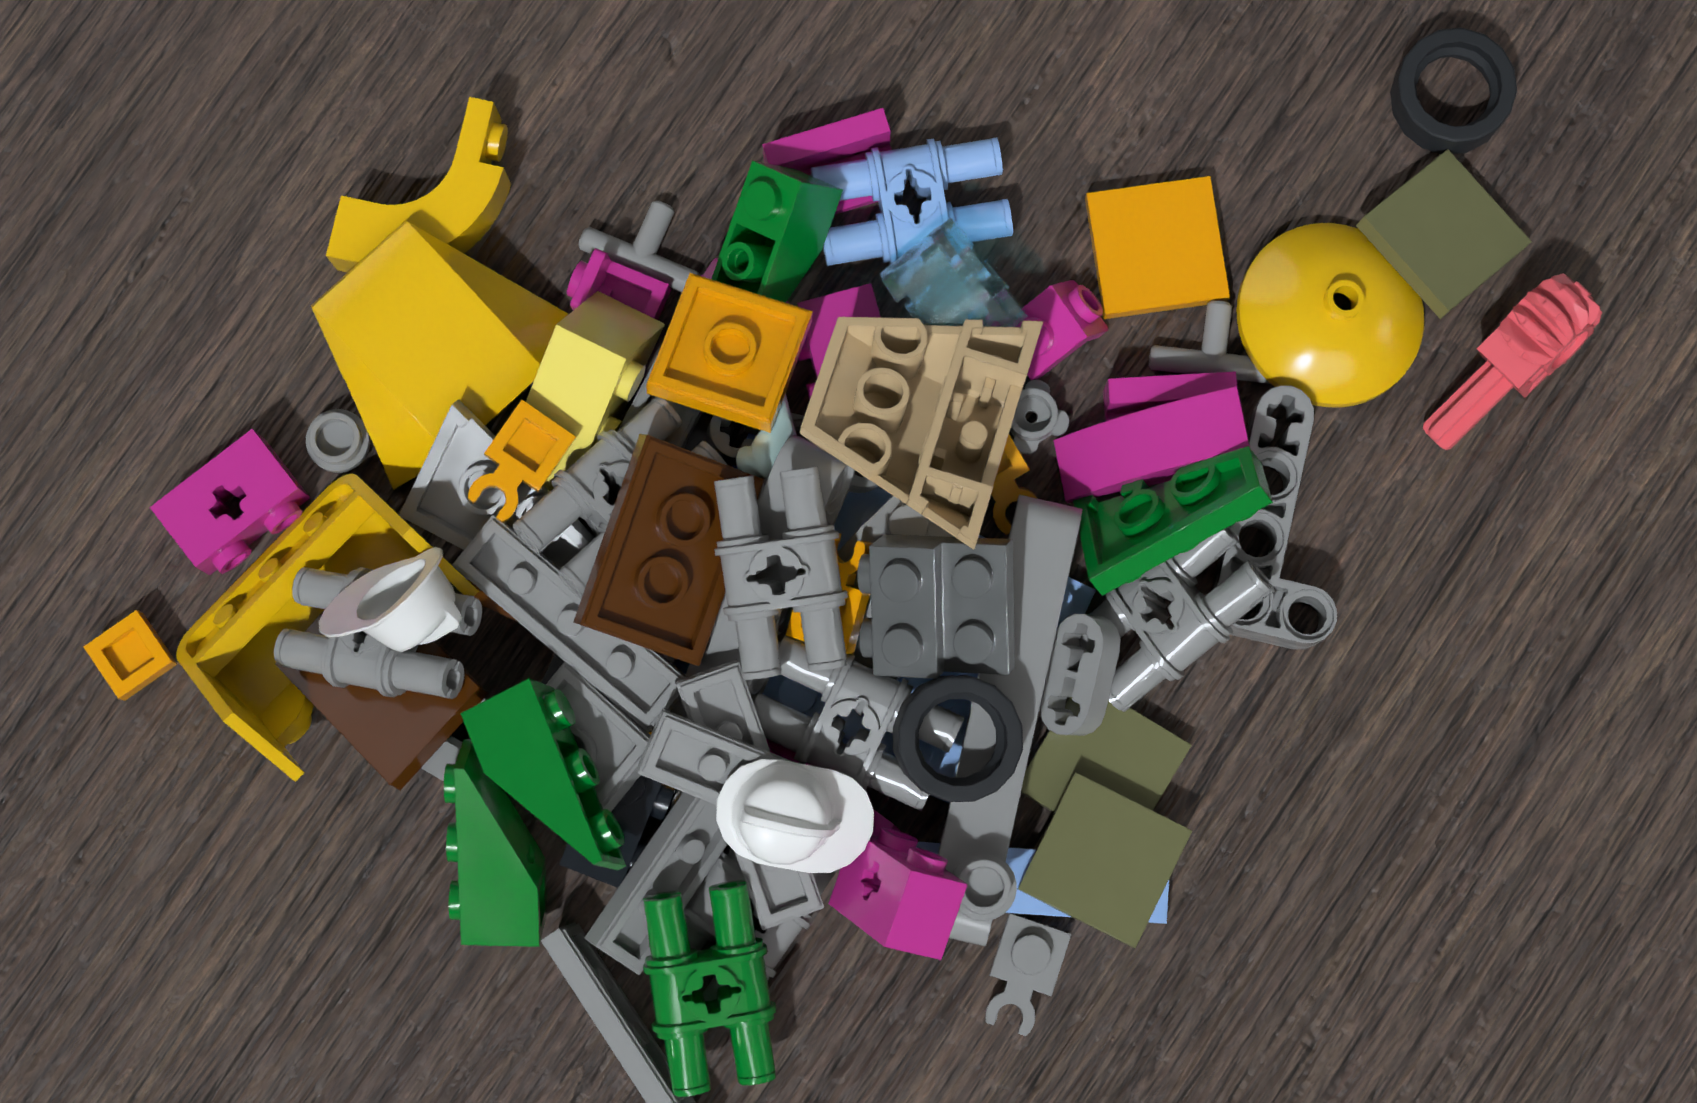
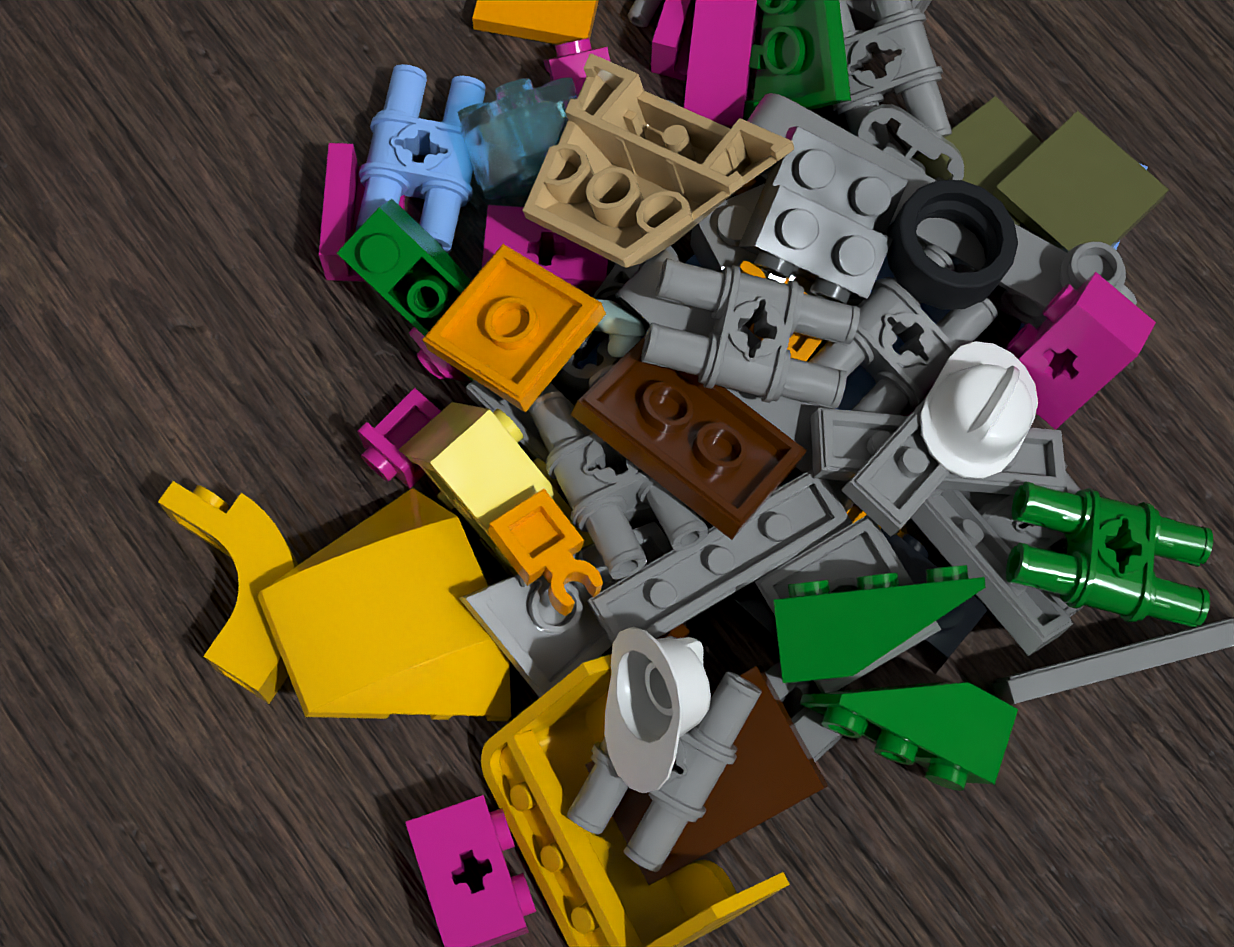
camera: 75 degrees left, 10 degrees down
light grey plate [306,409,370,473] -> none
light grey piece [578,201,700,292] -> none
light grey plate [985,913,1071,1036] -> none

